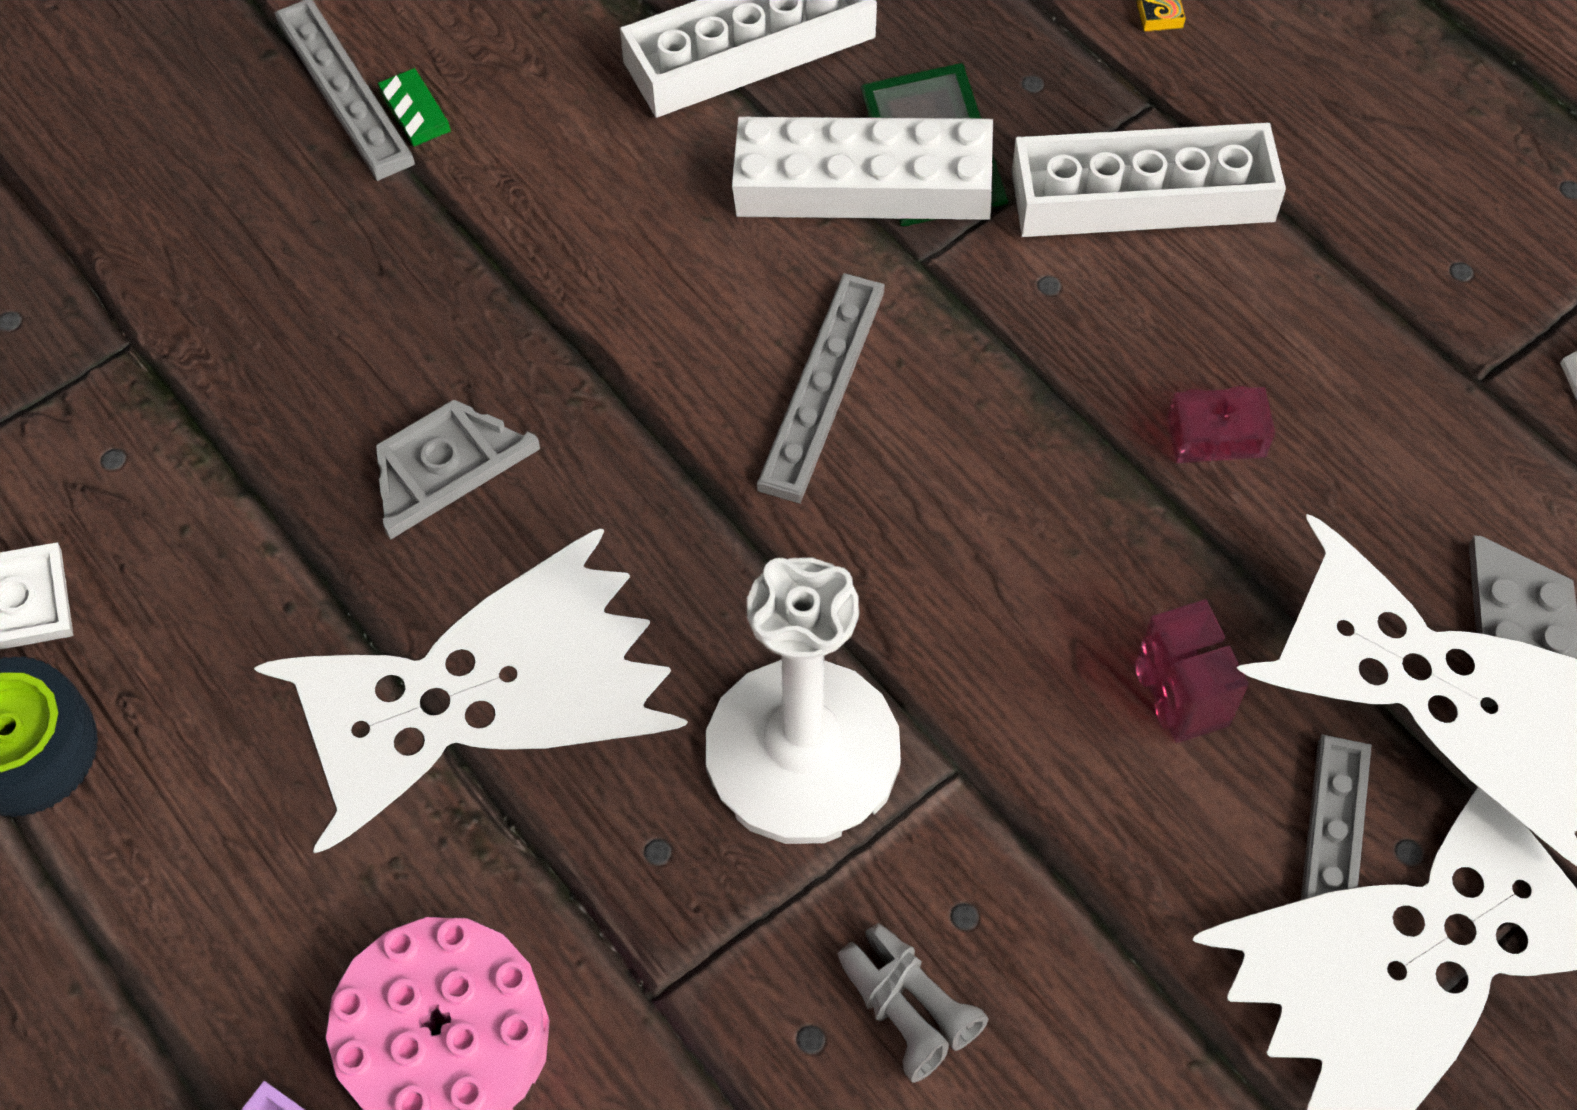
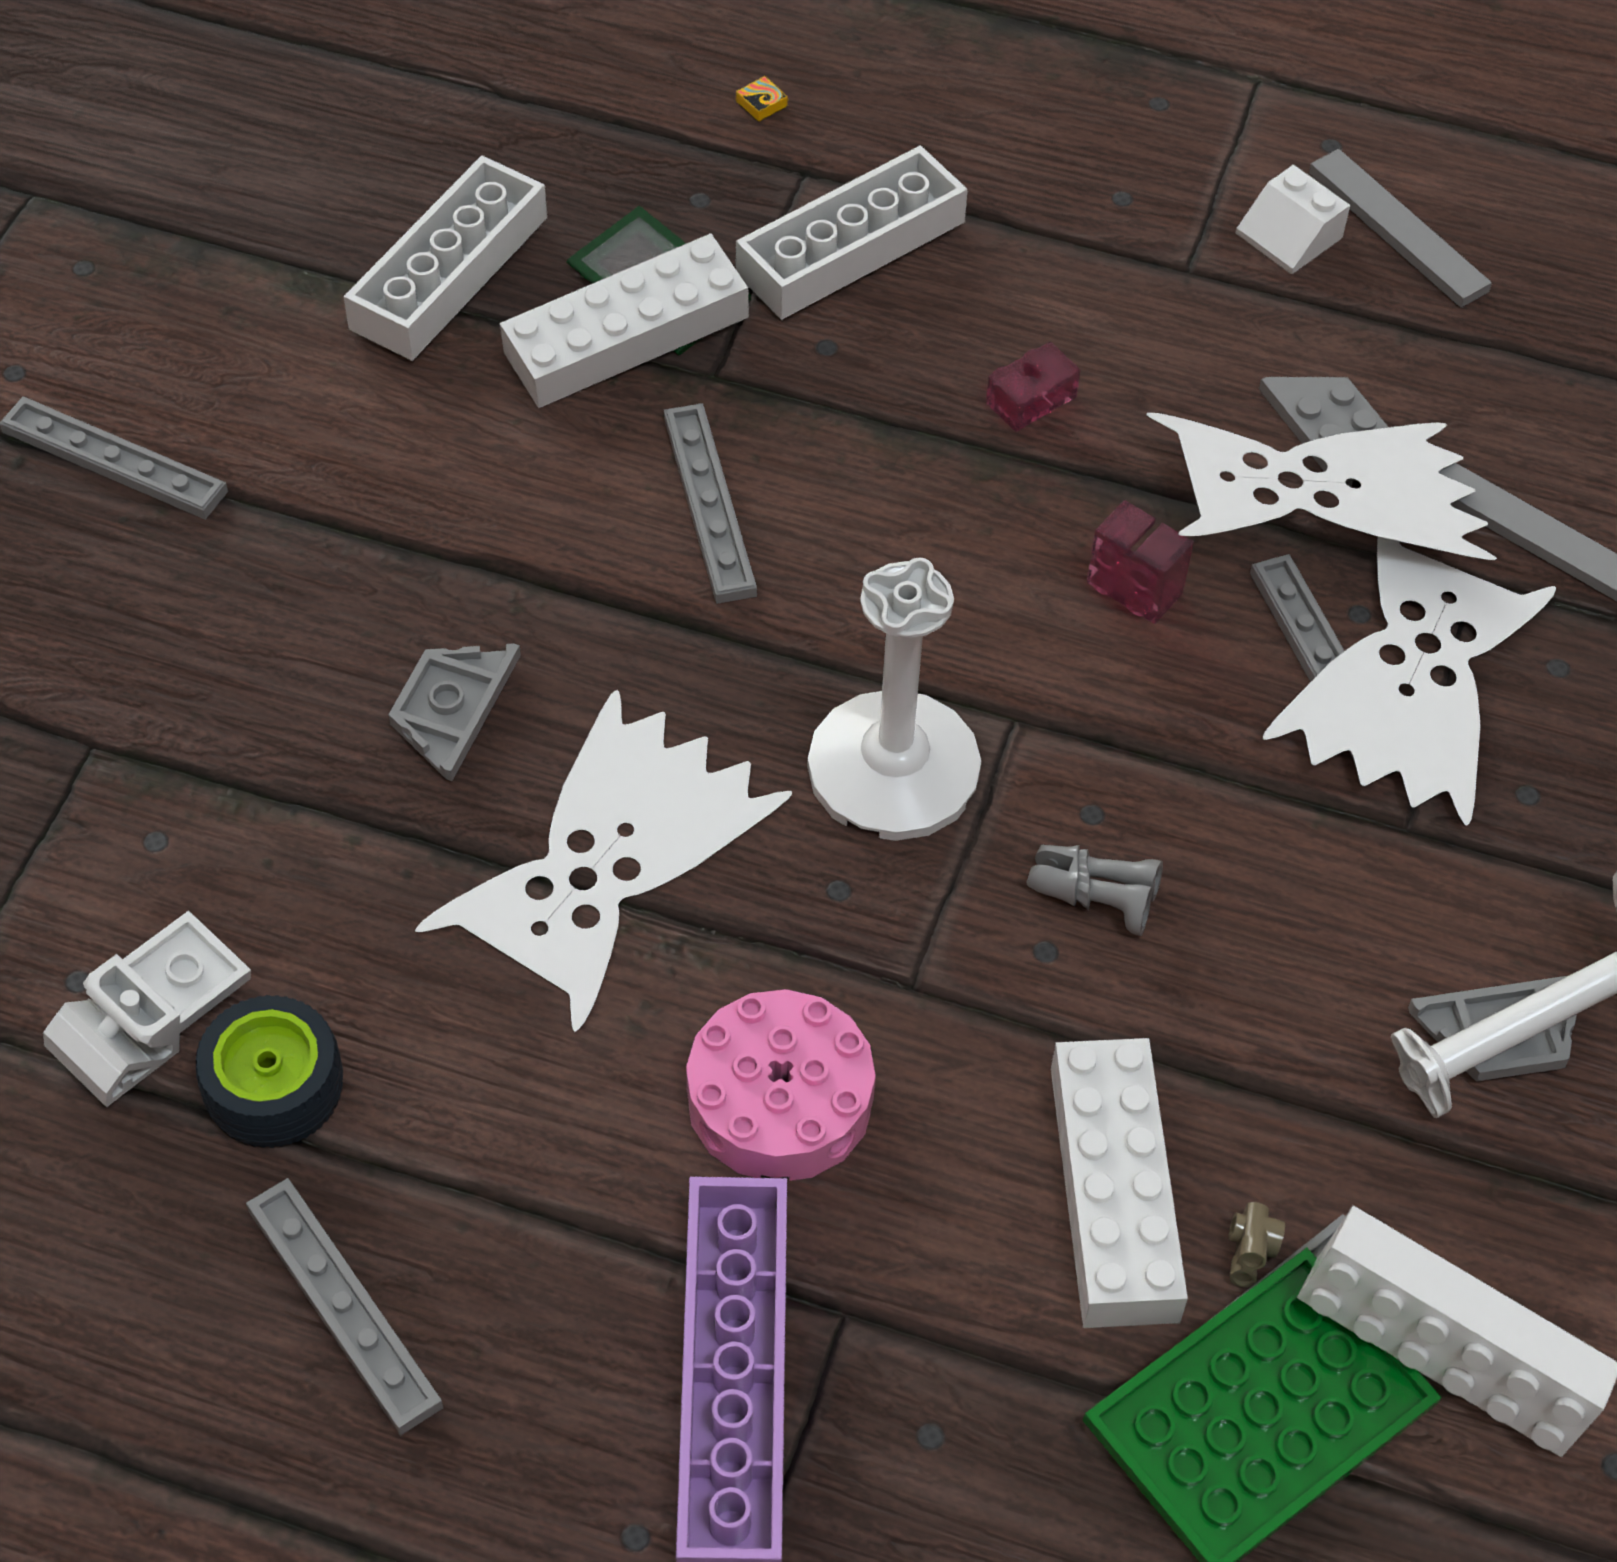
camera: 35 degrees left, 5 degrees down
green tile [378,68,451,147] -> none

